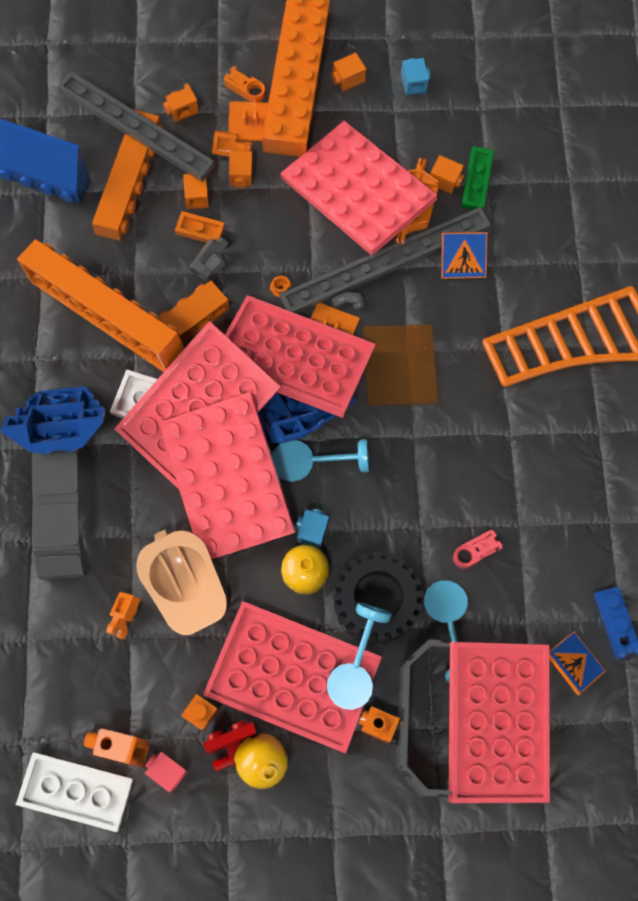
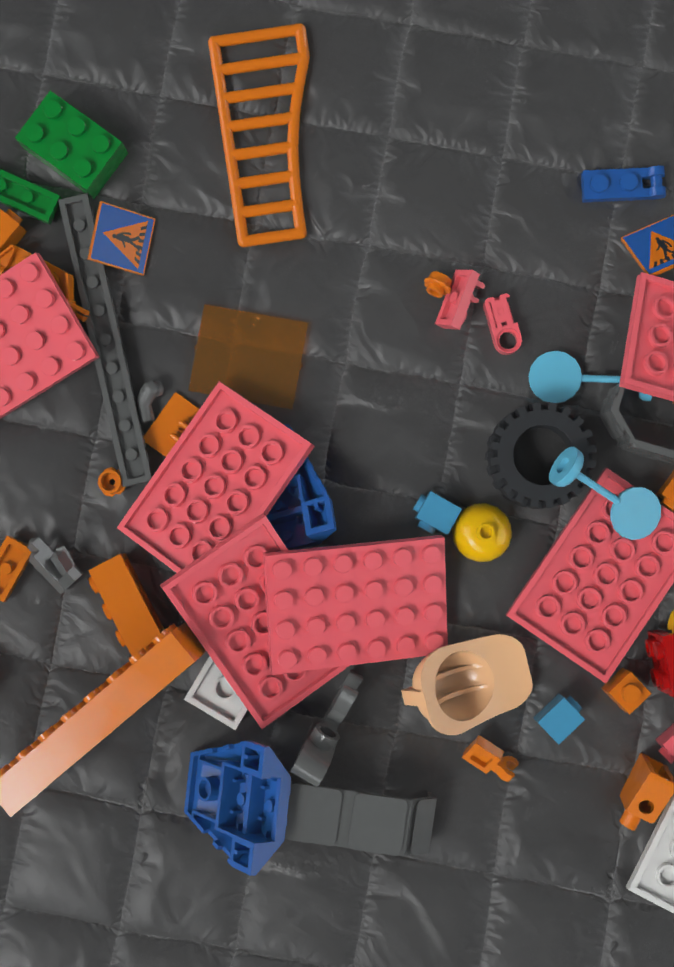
camera: 70 degrees left, 15 degrees up
medium azure piece [272,439,369,482] -> none
none -> green brick [15,90,128,199]
none -> dark grey piece [290,670,364,787]
none -> orange plate [424,271,452,298]
none -> coral plate [435,270,485,330]
none -> dark azure brick [533,694,585,745]

